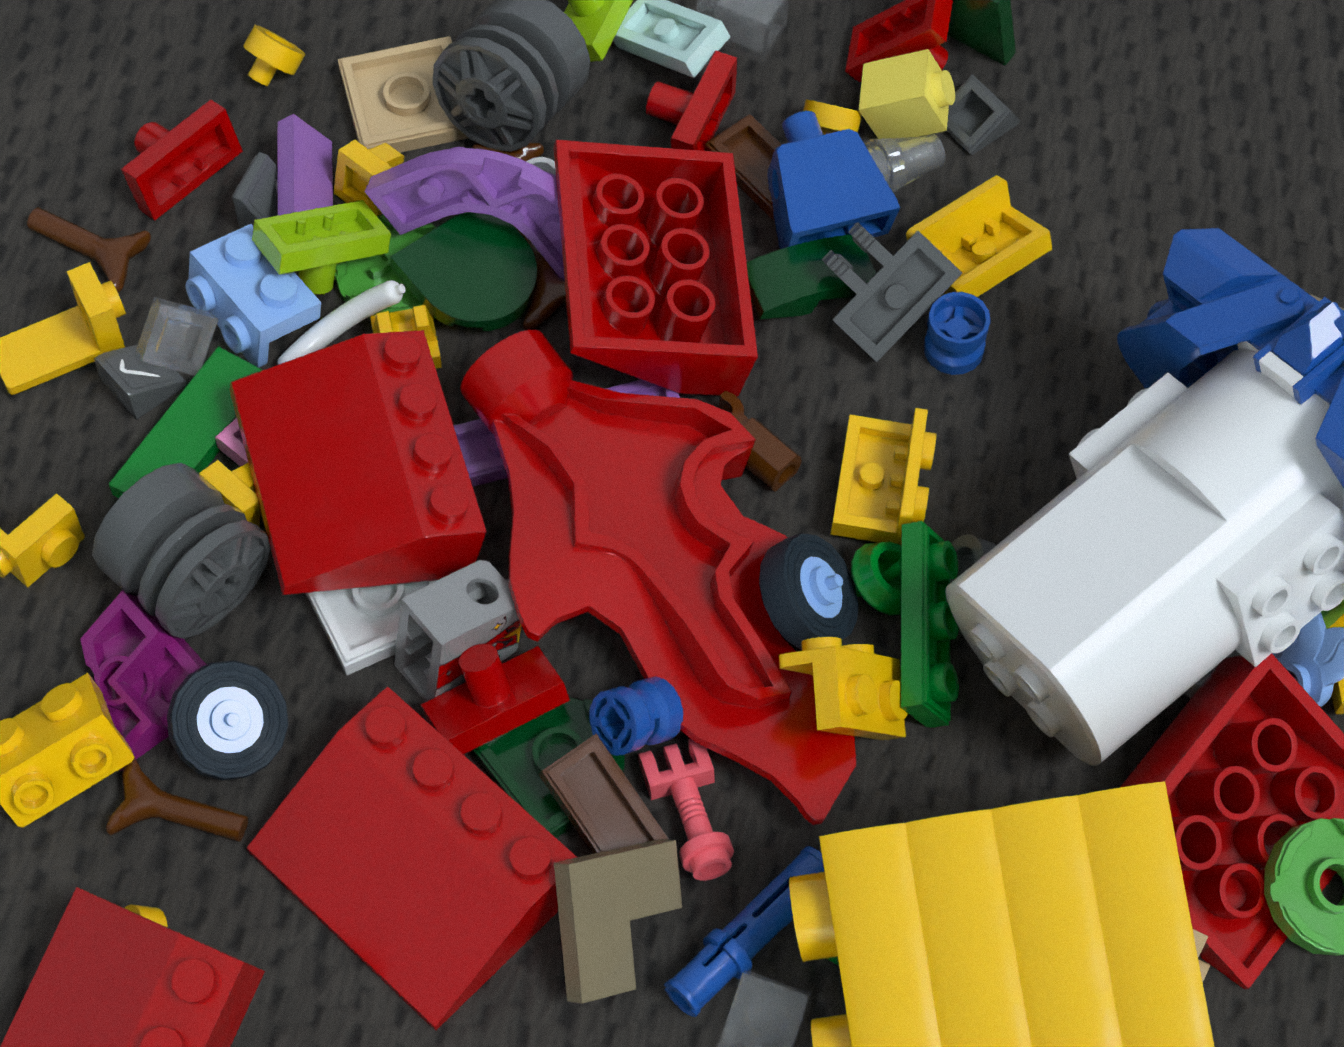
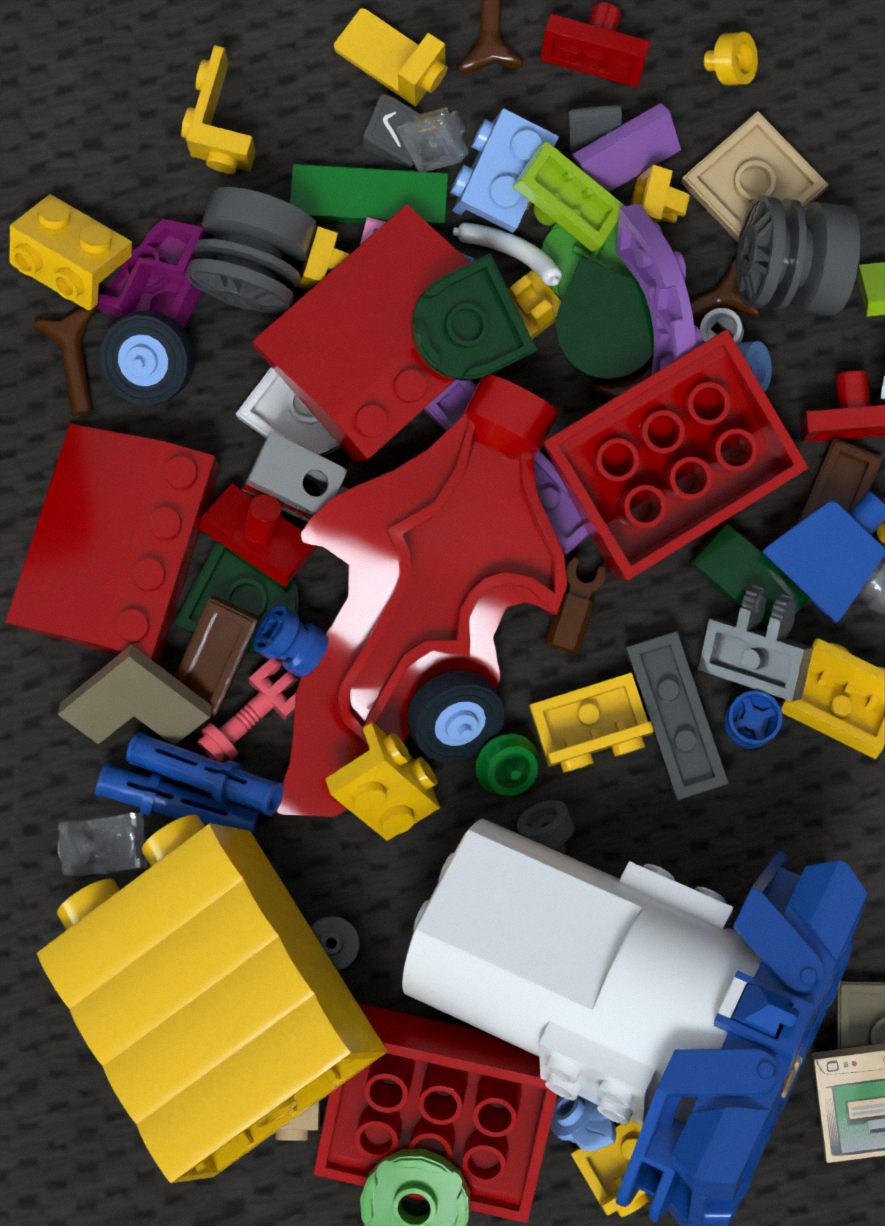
camera: 65 degrees right, 20 degrees up
green tile [901,521,959,728] -> none
none -> blue pin [126,732,284,816]
none -> dark green tile [410,254,538,381]
none -> dark grey plate [625,631,729,802]

